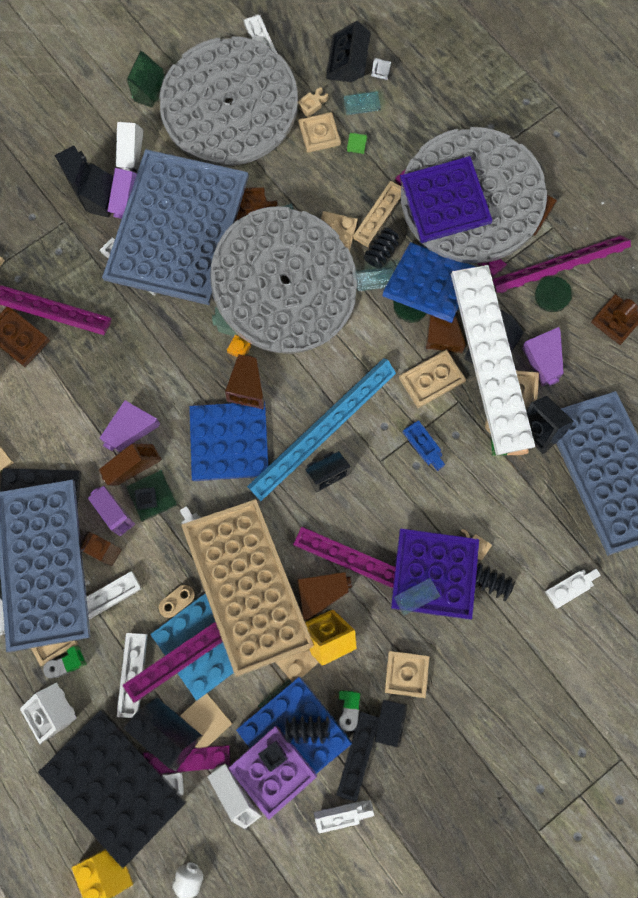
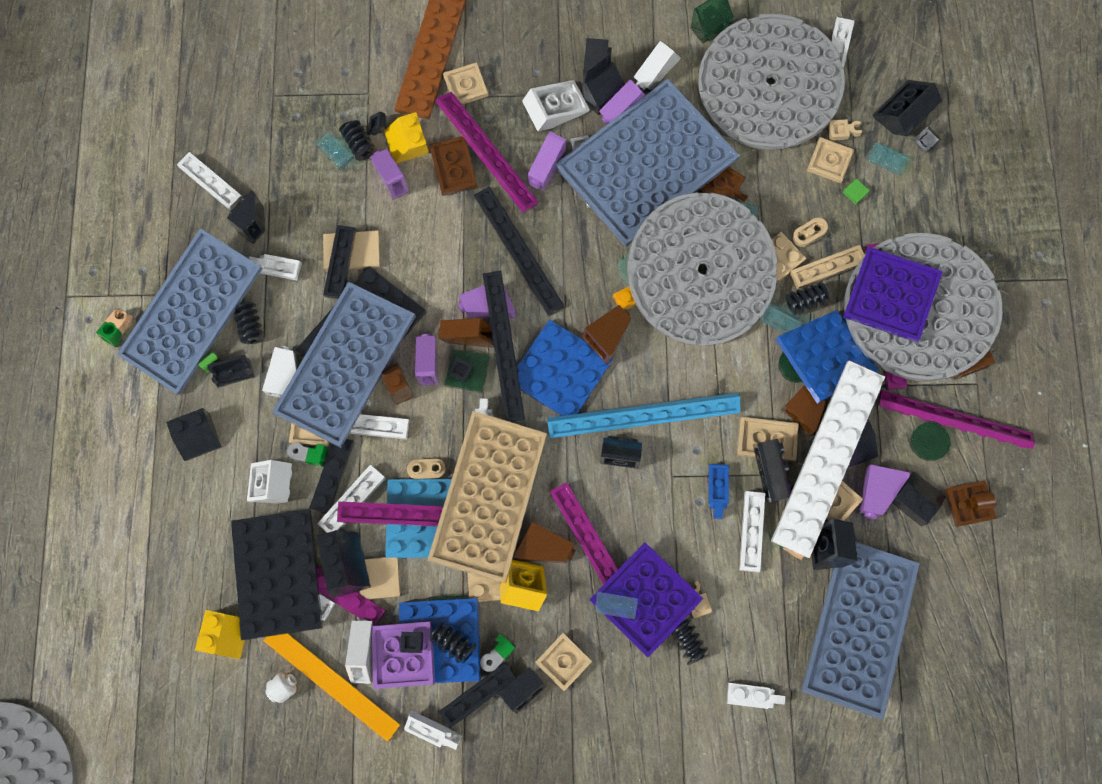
camera: 40 degrees right, 0 degrees up
none -> light orange tile [263,634,401,742]
none -> black plate [309,439,354,514]
none -> black tile [474,186,564,317]
none -> black tile [483,270,525,423]
none -> white slope [522,80,590,131]
none -> medium lavender slope [528,131,566,190]
none -> white plate [739,491,765,573]
none -> black slope [752,439,793,502]
none -> tan plate [792,218,828,247]
none -> black slope [892,472,946,527]

